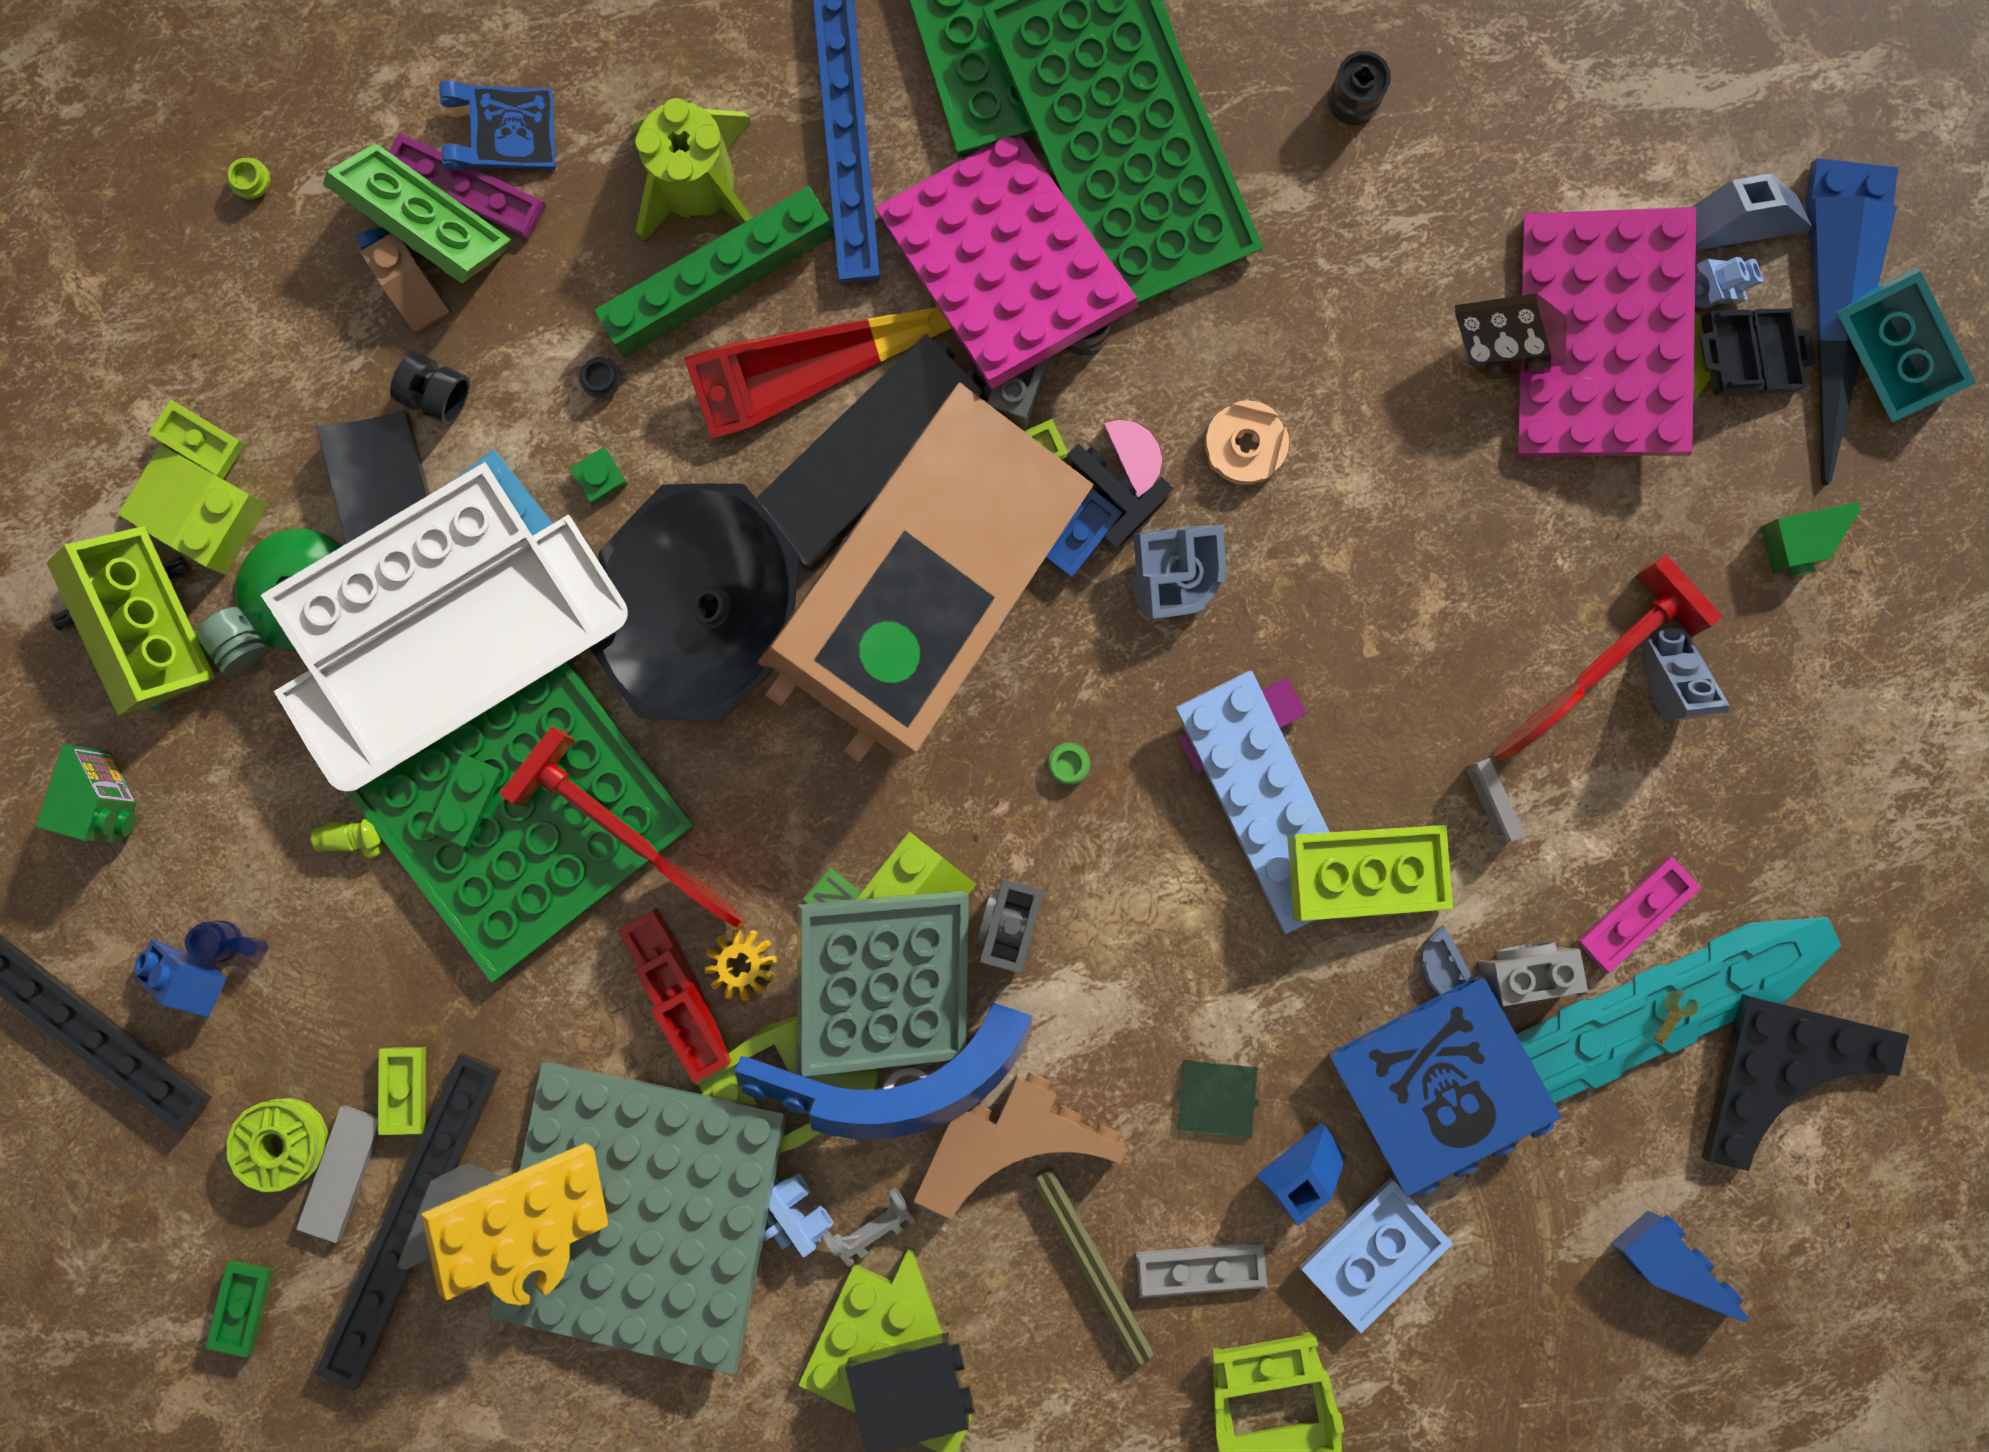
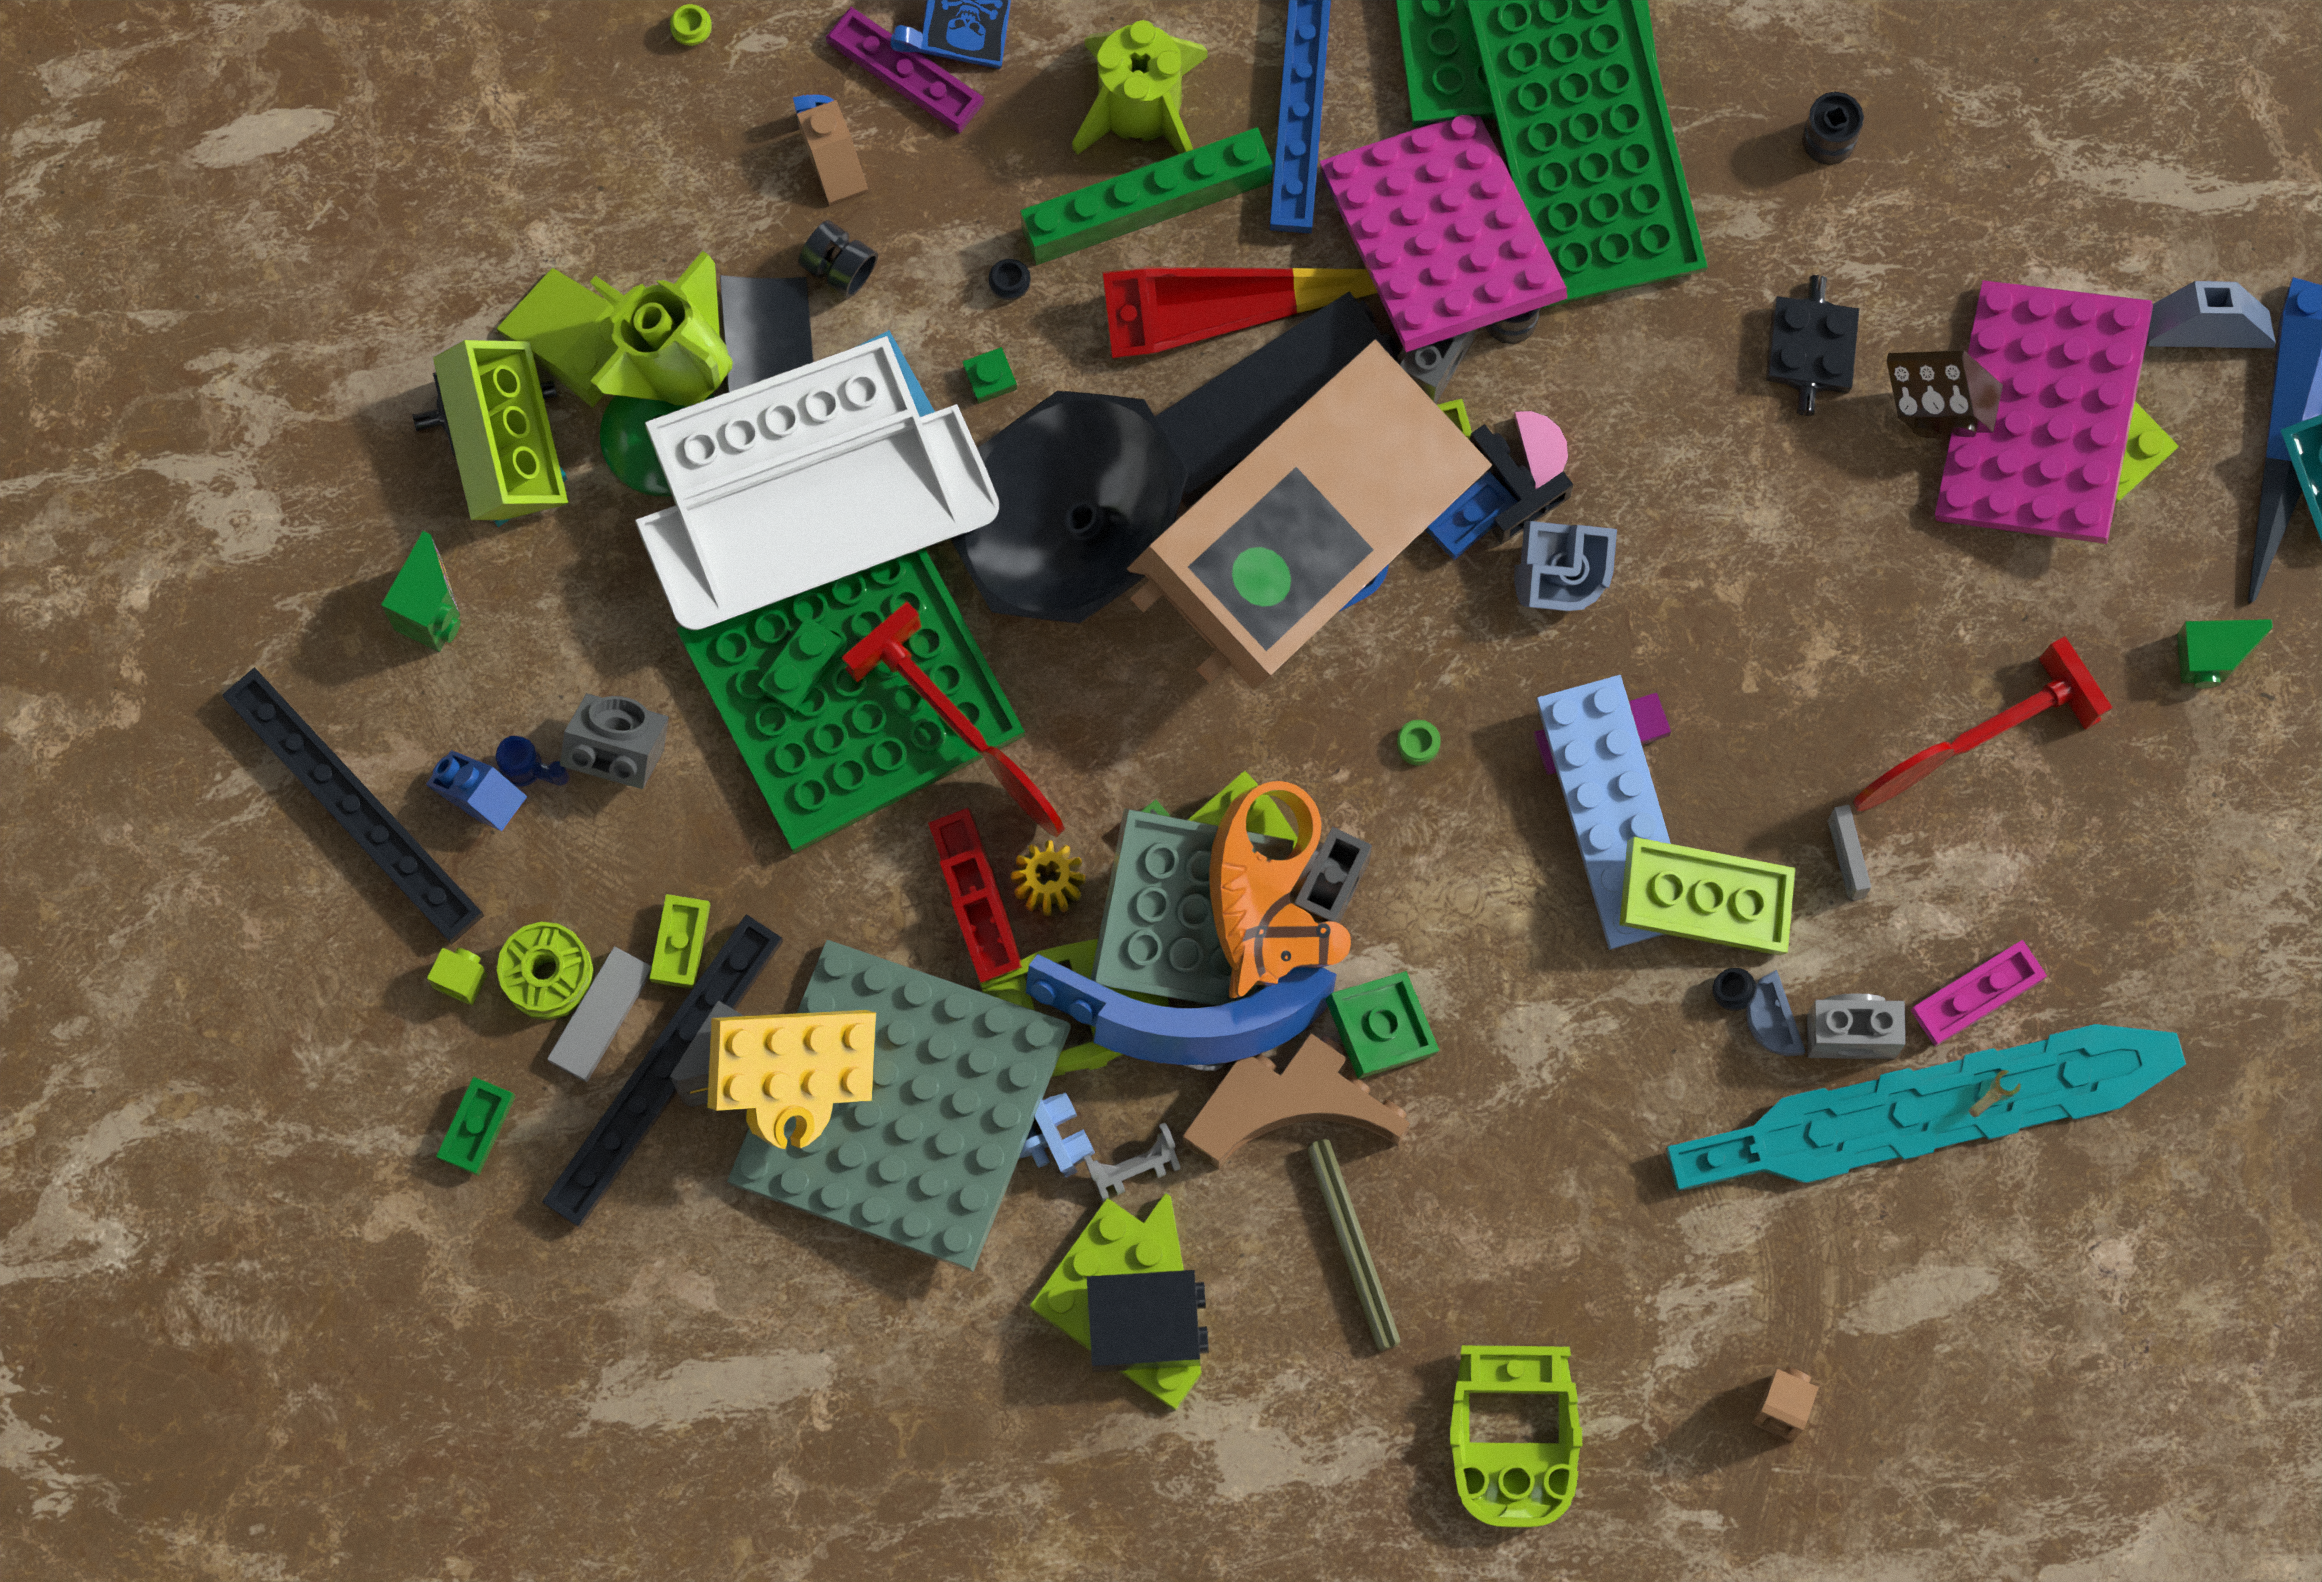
camera: 10 degrees right, 10 degrees down
lime plate [148,399,246,479] -> none
sand green piece [194,607,268,677] -> none
lime arm [311,818,385,859] -> none
bright green plate [323,143,511,283] -> none
light grey tile [1135,1242,1268,1298] -> none
clear green piece [1176,1060,1259,1138] -> none
light nougat plate [1205,400,1289,485] -> none
blue slope [1256,1123,1346,1226] -> none
light blue plate [1299,1178,1453,1333] -> none
blue panel [1329,974,1562,1197] -> none
blue slope [1610,1211,1749,1323] -> none
sand blue slope [1643,627,1730,722] -> none
light blue hips [1695,257,1764,309] -> none
black piece [1699,308,1816,396] -> none
black plate [1702,994,1909,1171] -> none
none -> lime plate [427,947,488,1006]
none -> dark grey brick [560,693,669,789]
none -> lime brick [590,251,733,408]
none -> orange animal [1209,781,1351,998]
none -> green plate [1325,971,1440,1079]
none -> black plate [1712,968,1757,1011]
none -> medium nougat slope [1751,1367,1819,1442]
none -> black plate [1765,275,1860,416]

